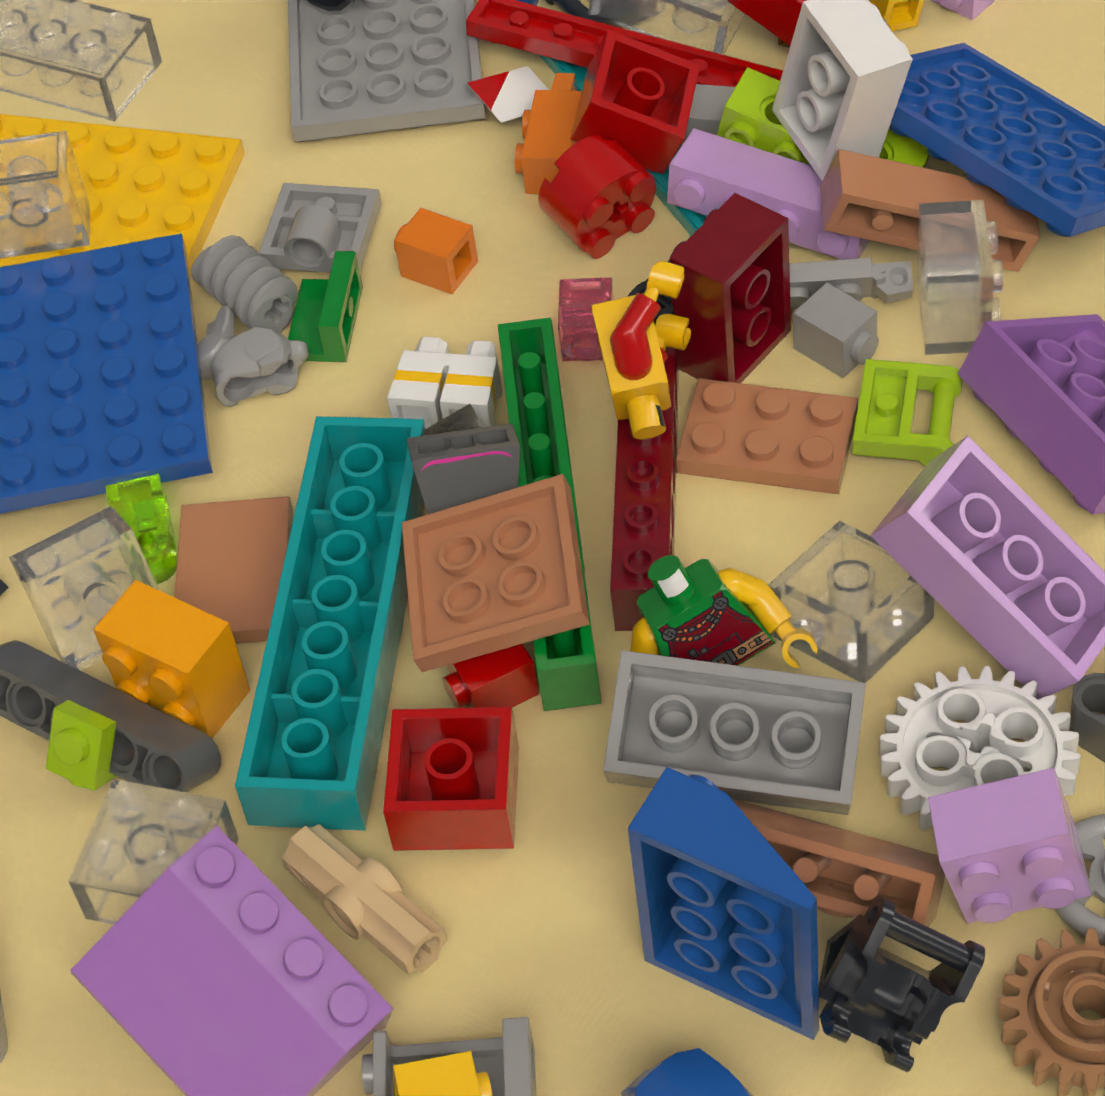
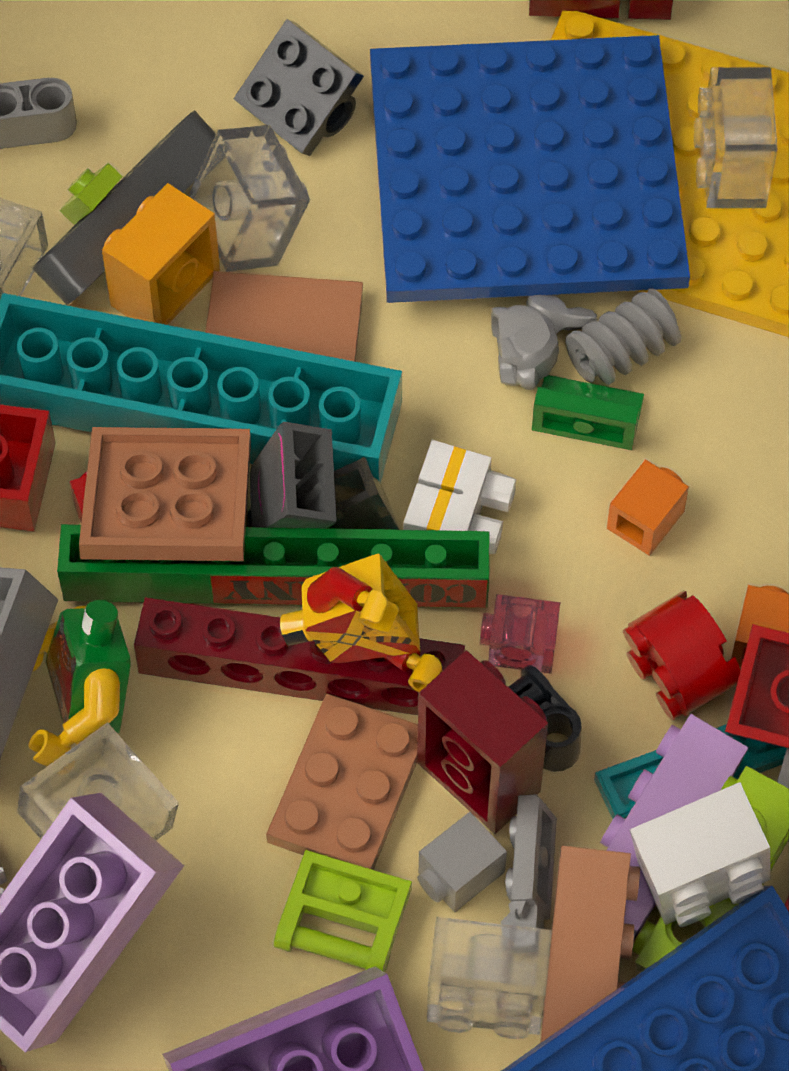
camera: 90 degrees right, 10 degrees up
clear neon green leg [105,474,178,585] -> none
light grey plate [259,183,382,273] -> none

